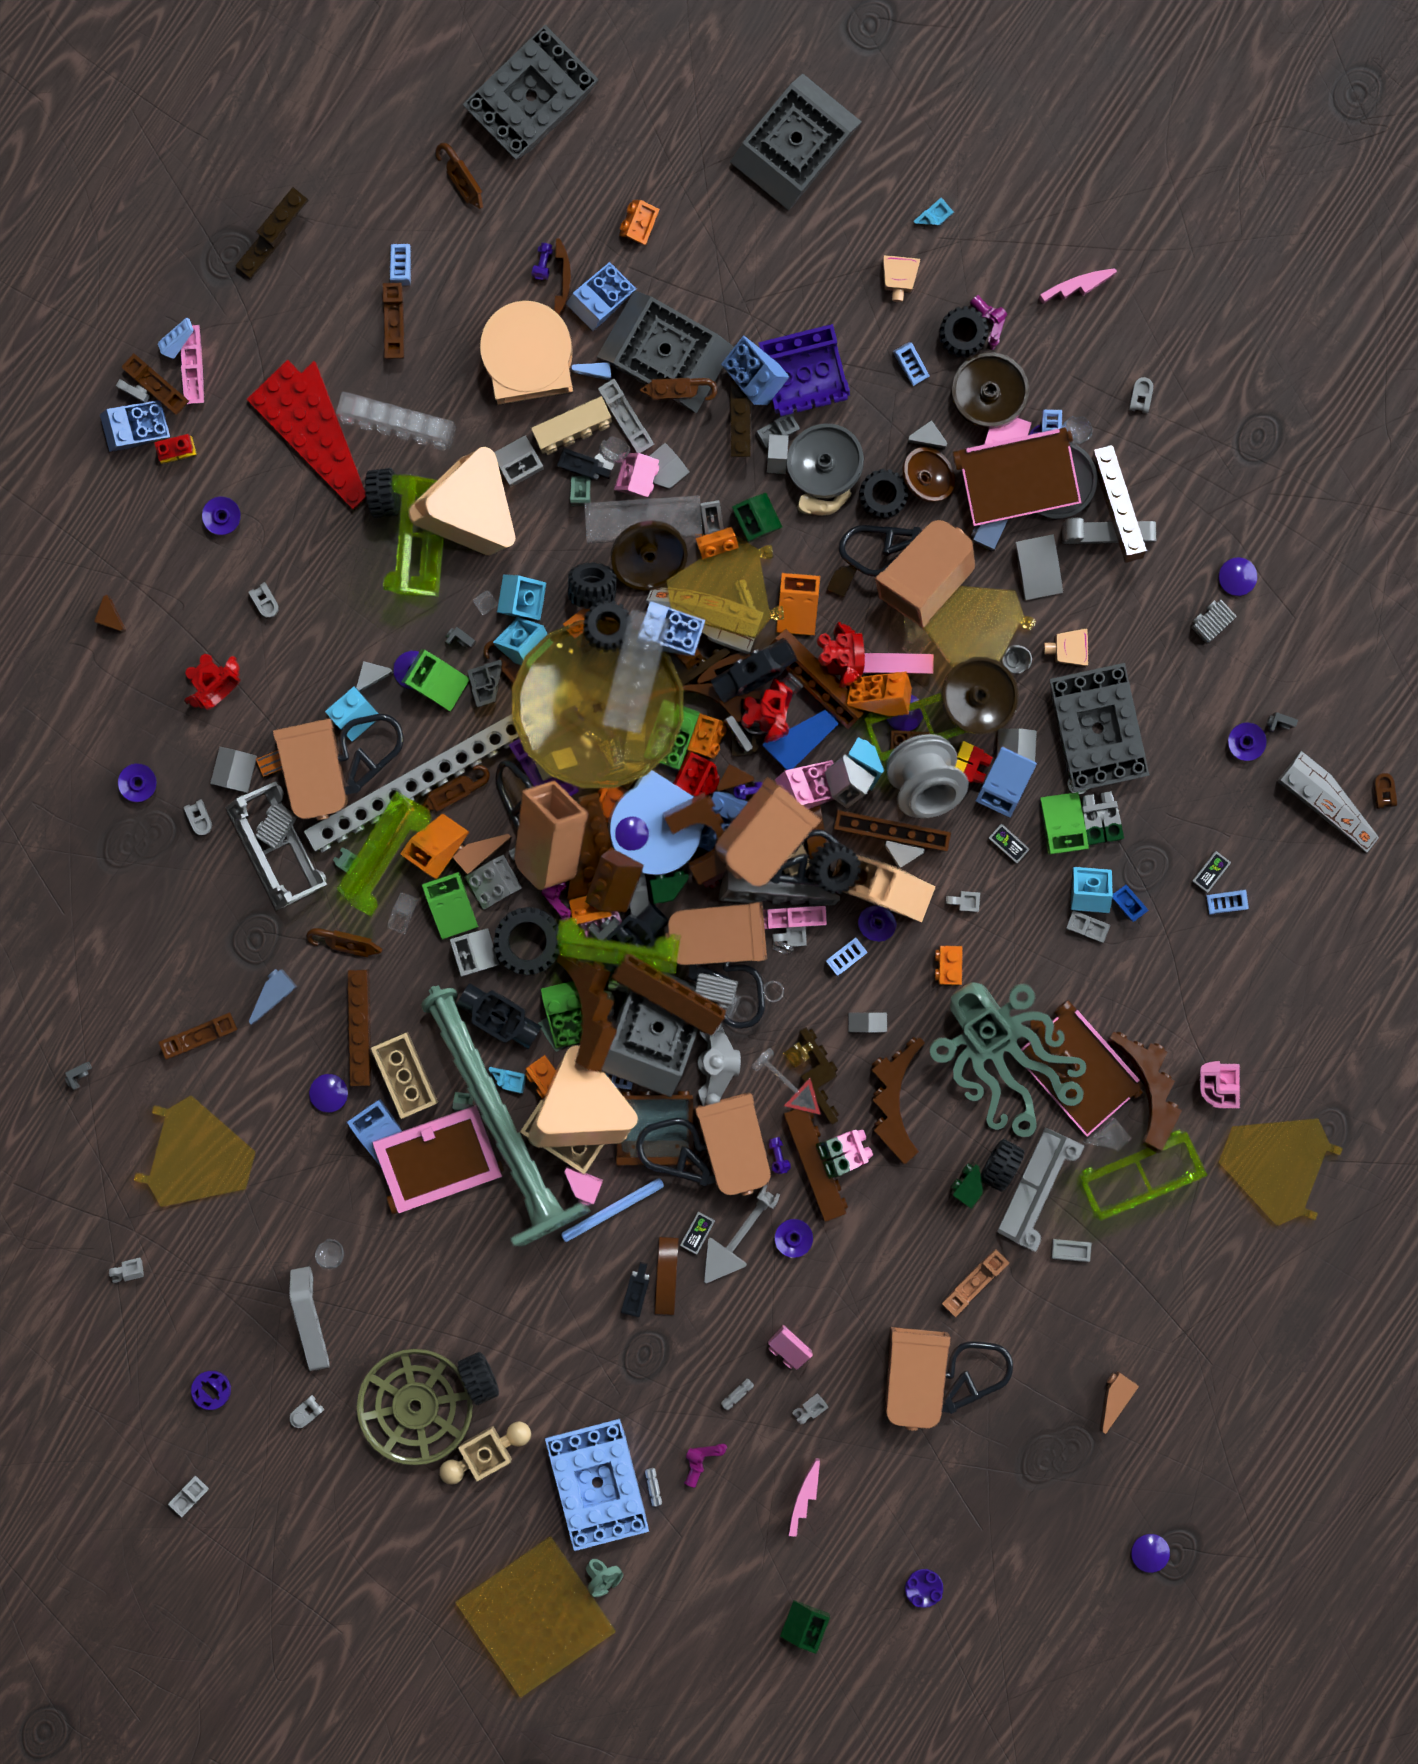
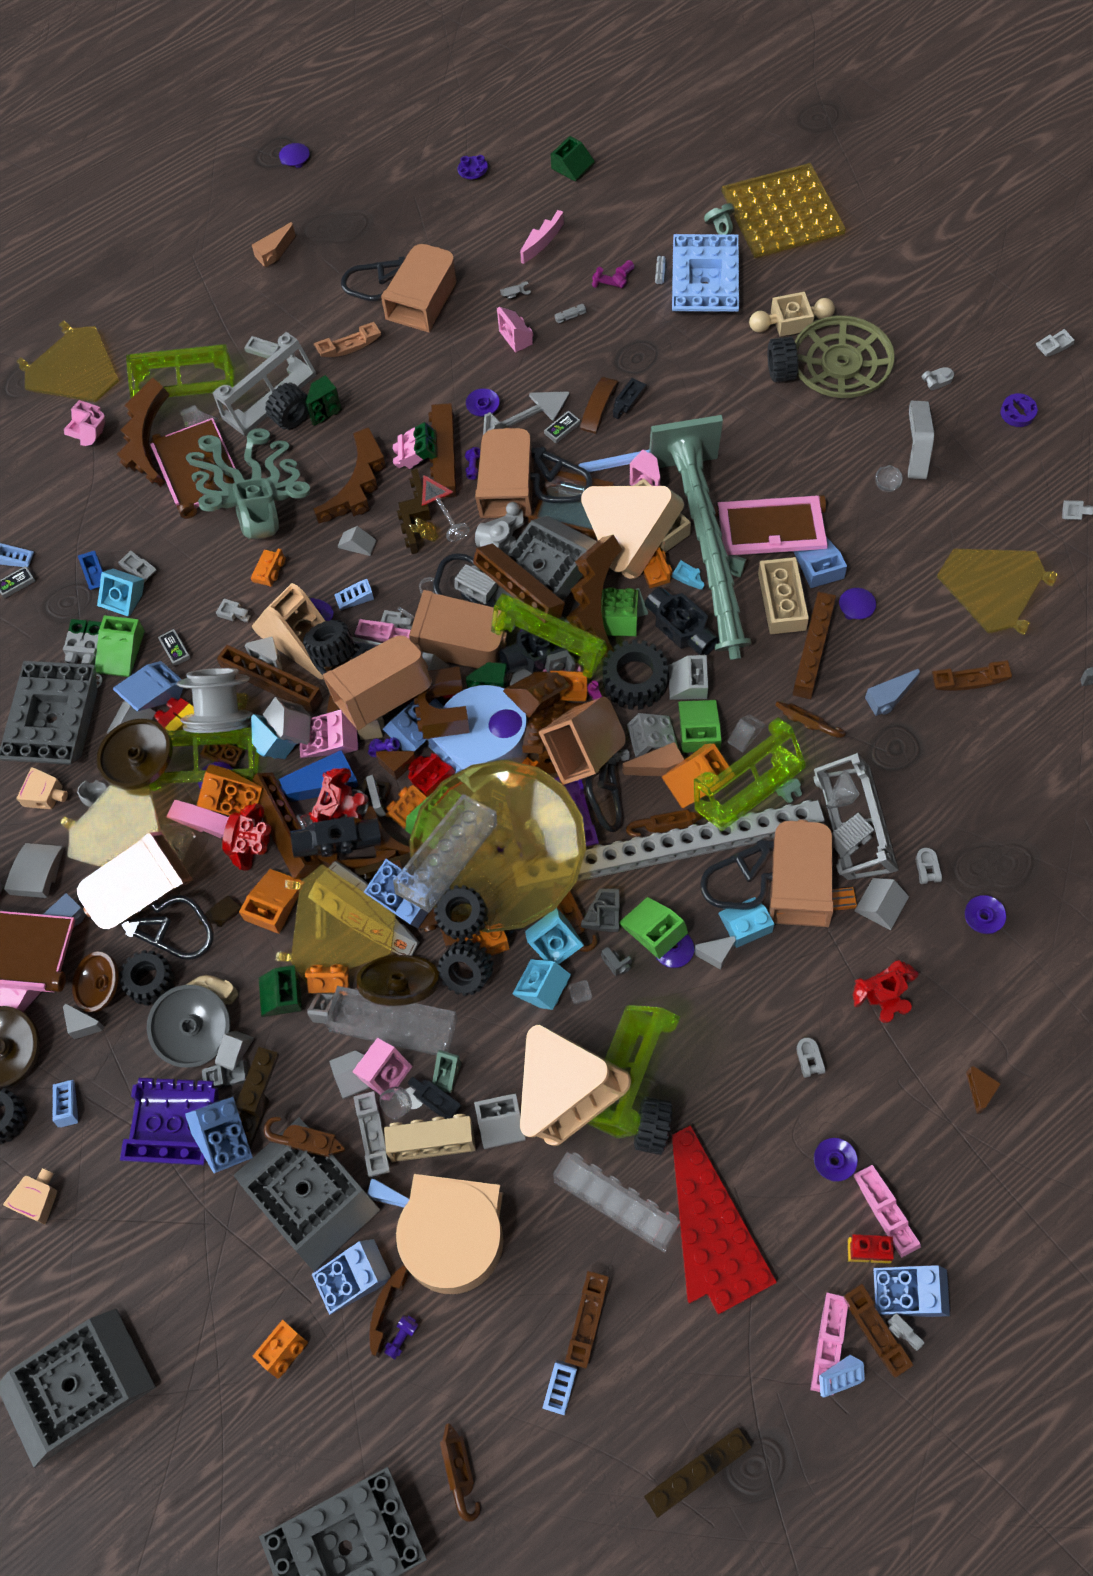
camera: 160 degrees left, 25 degrees down
none -> clear slope [826,770,860,809]
none -> bright pink slope [854,1165,921,1258]

